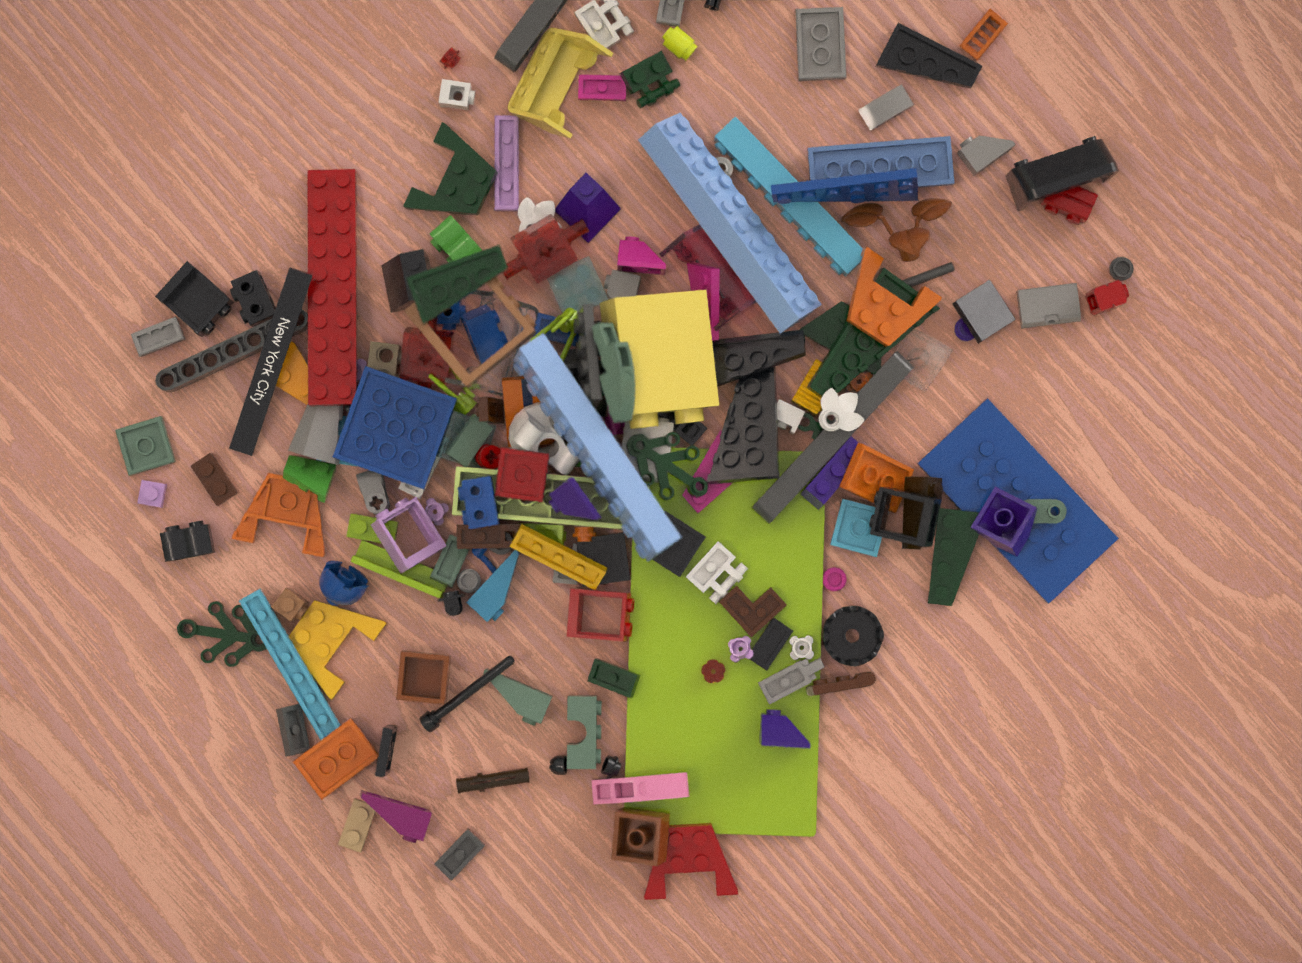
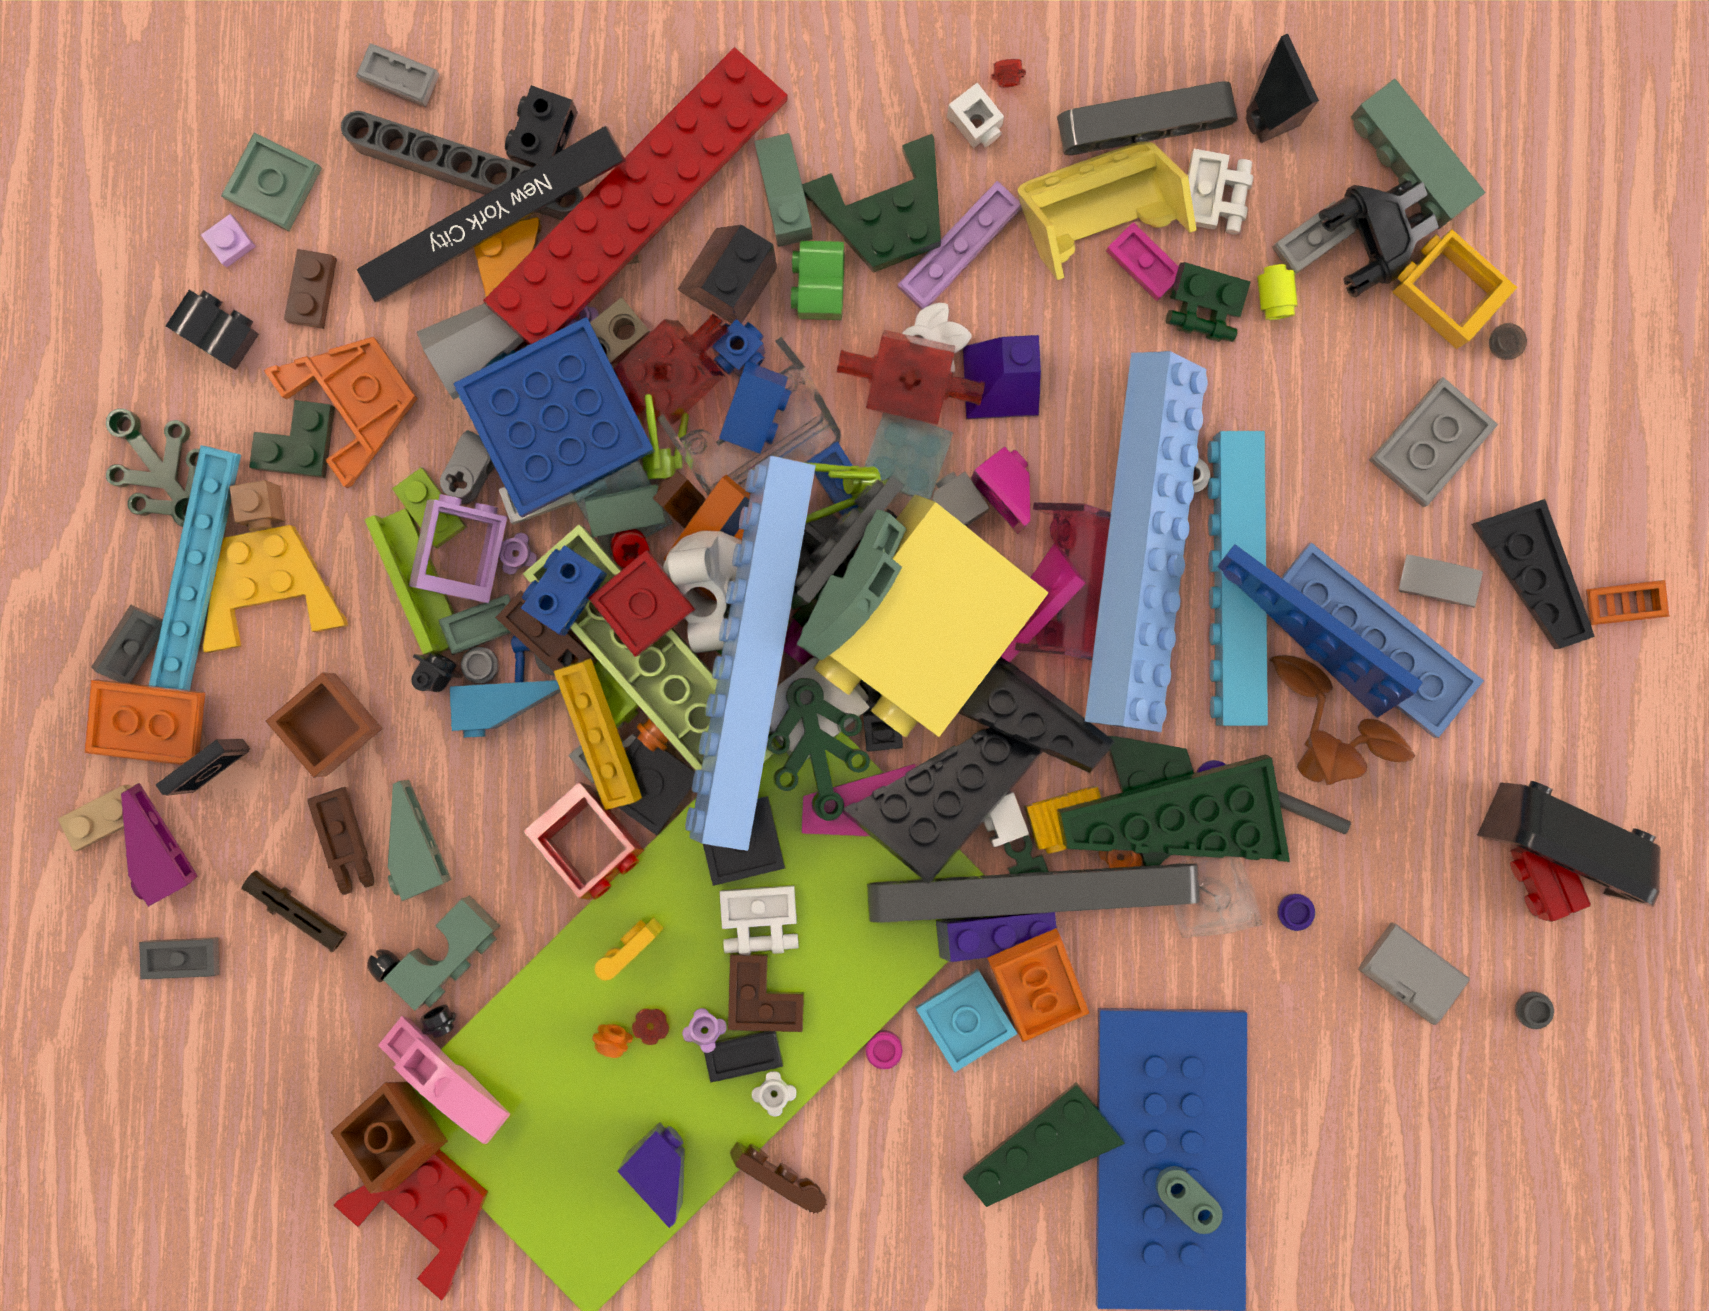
camera: 45 degrees right, 0 degrees up
black panel [155,261,233,337] -> none
bright green wing [283,455,336,503] -> none
blue cylinder [319,561,369,606] -> none
medium nougat window [404,277,536,389] -> none
dark green wing [406,244,508,325] -> none
black piece [420,656,515,732] -> none
dark purple slope [548,477,602,521] -> none
dark green plate [587,658,640,698] -> none
light grey hinge [758,658,825,704] -> none
white plate [819,388,864,431] -> none
black plate [822,606,884,666] -> none
orange wing [847,247,942,347] -> none
black window [869,487,942,547] -> none
dark brown slope [902,477,943,550] -> none
tile [952,280,1016,344] -> none
light grey slope [957,135,1016,176] -> none
dark purple slope [971,487,1037,557] -> none
red brick [1085,280,1129,316] -> none
none -> dark green plate [249,400,335,478]
none -> reddish brown hinge [307,787,375,895]
none -> orange plate [592,1024,633,1058]
none -> yellow plate [595,918,663,981]
none -> sand green slope [754,133,813,247]

